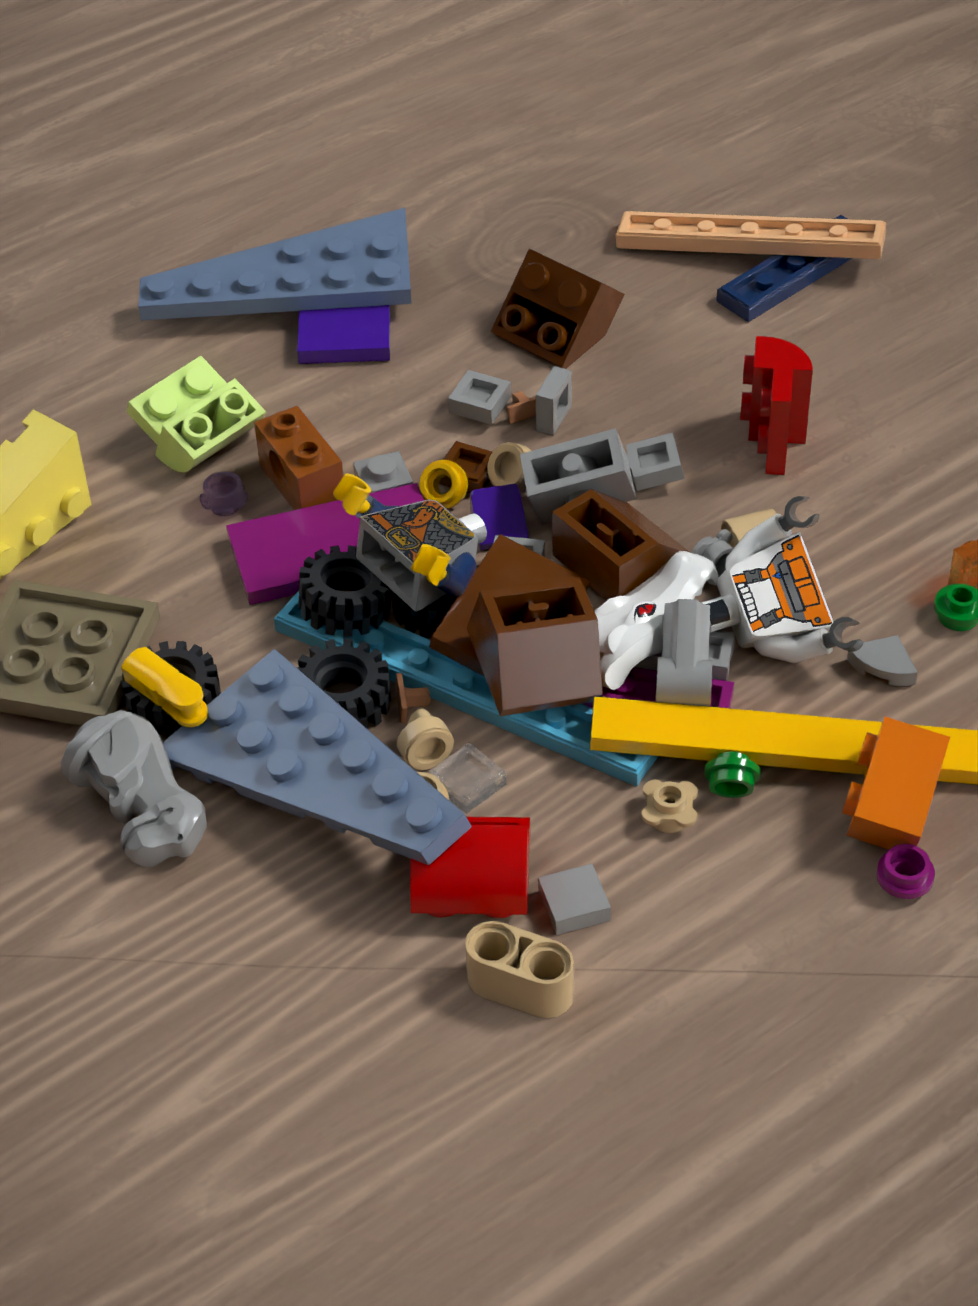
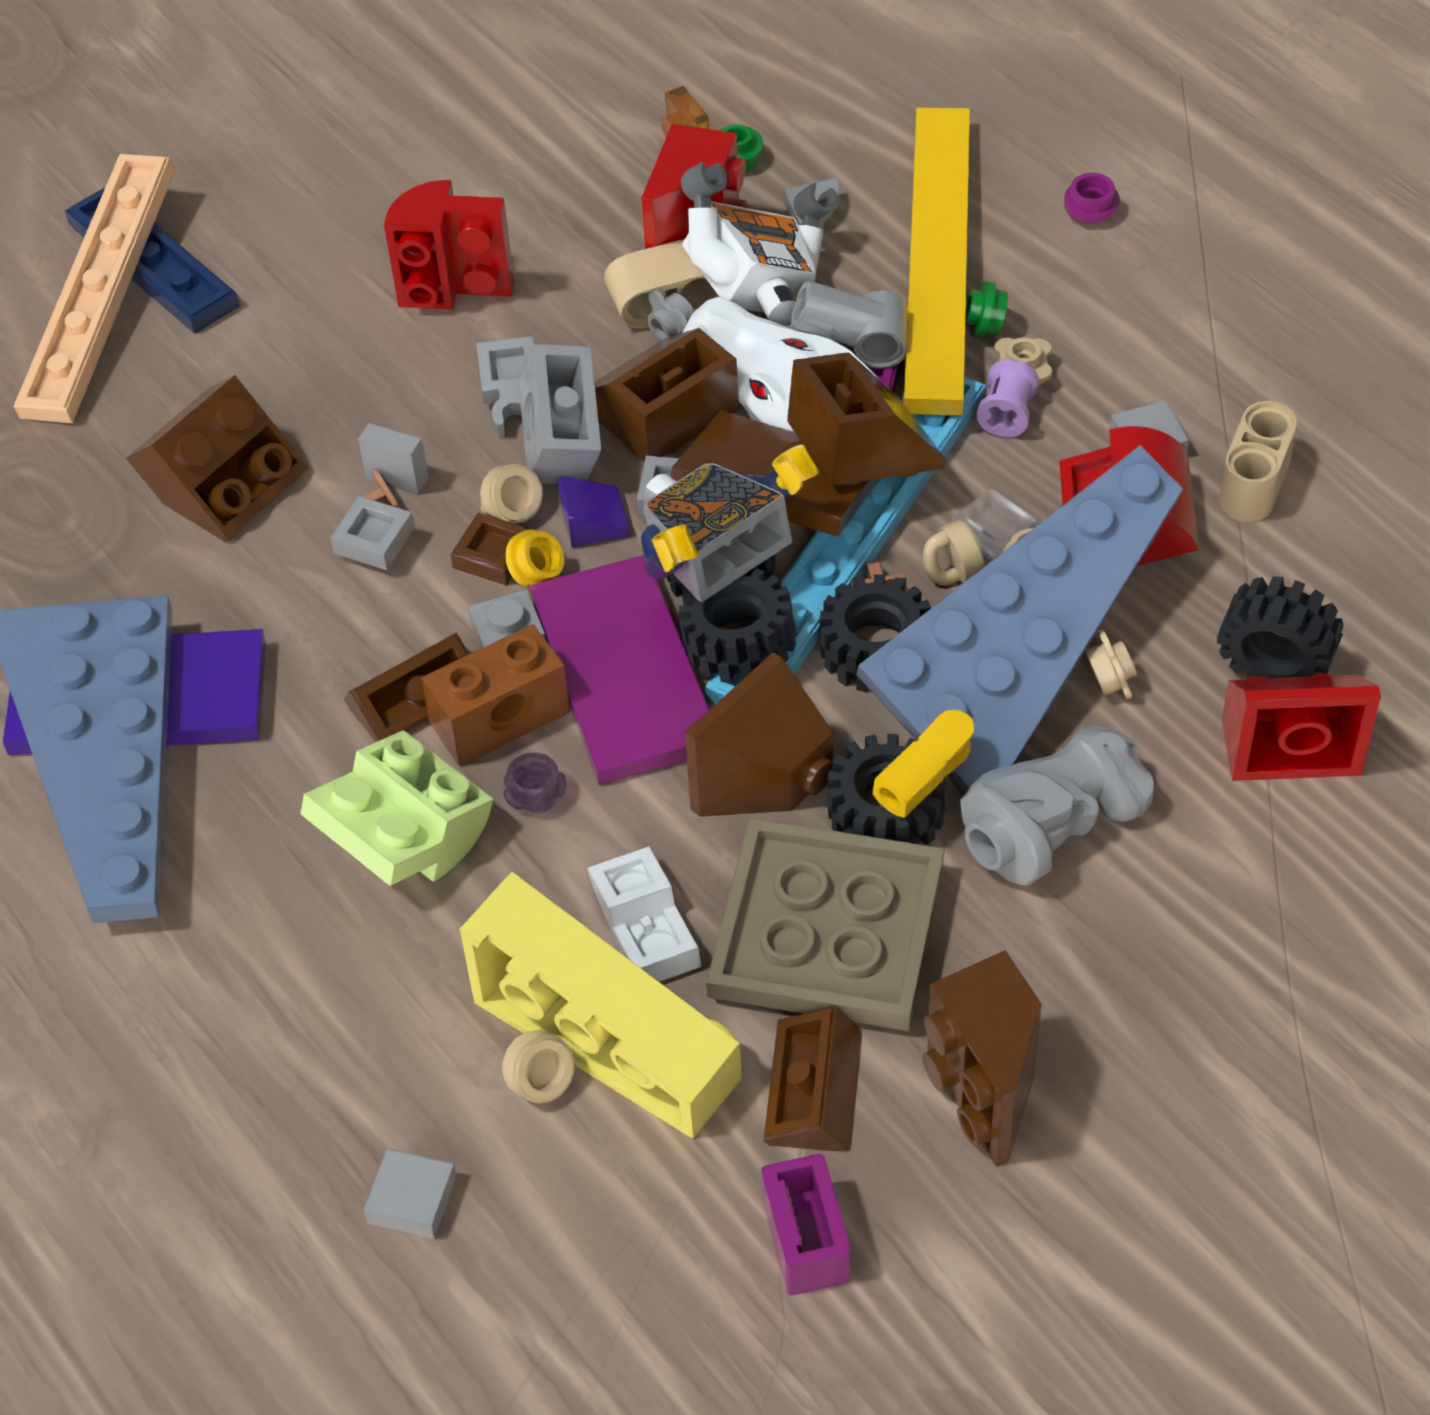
camera: 90 degrees left, 5 degrees up
orange brick [842,716,950,850] -> none
none -> reddish brown slope [344,632,469,742]
none -> white slope [587,846,702,982]
none -> red slope [641,124,747,249]
none -> reddish brown slope [685,652,834,817]
none -> lavender bush [976,359,1039,438]
none -> tan plate [1085,629,1137,700]
none -> black tyre [1217,576,1344,679]
none -> red slope [1222,674,1381,781]

